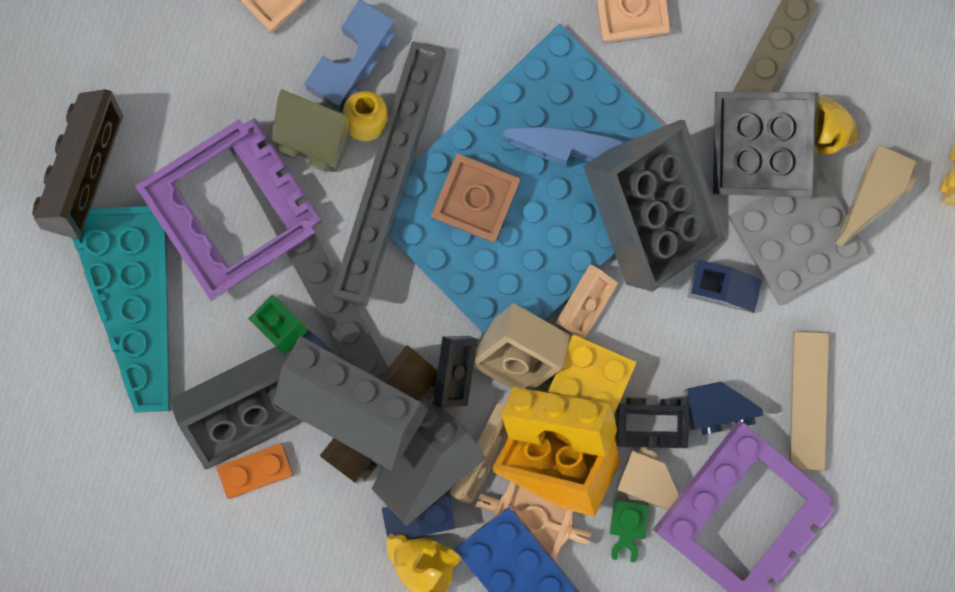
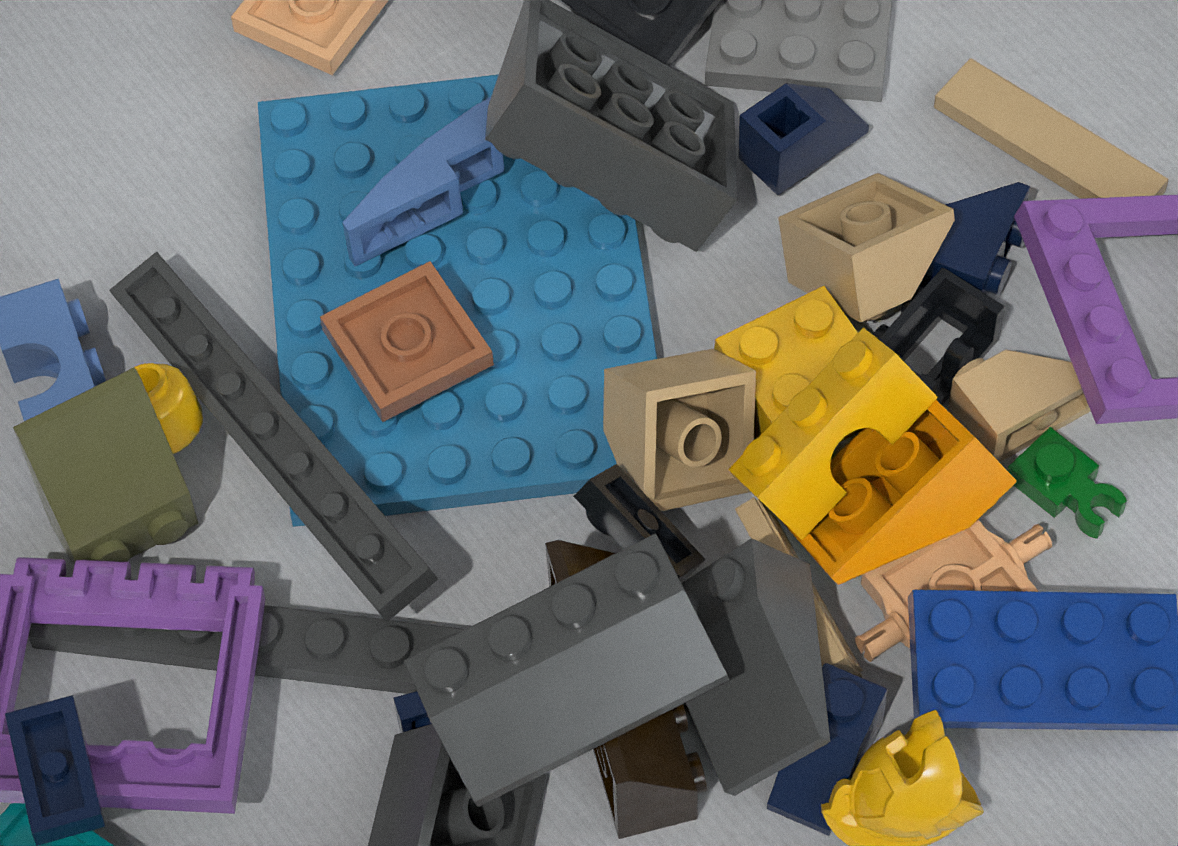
camera: 50 degrees left, 25 degrees down
green plate [248,295,309,355] -> none
light nougat plate [555,265,618,339] -> none
none -> dark blue plate [5,695,106,846]
none -> tan slope [778,173,955,323]

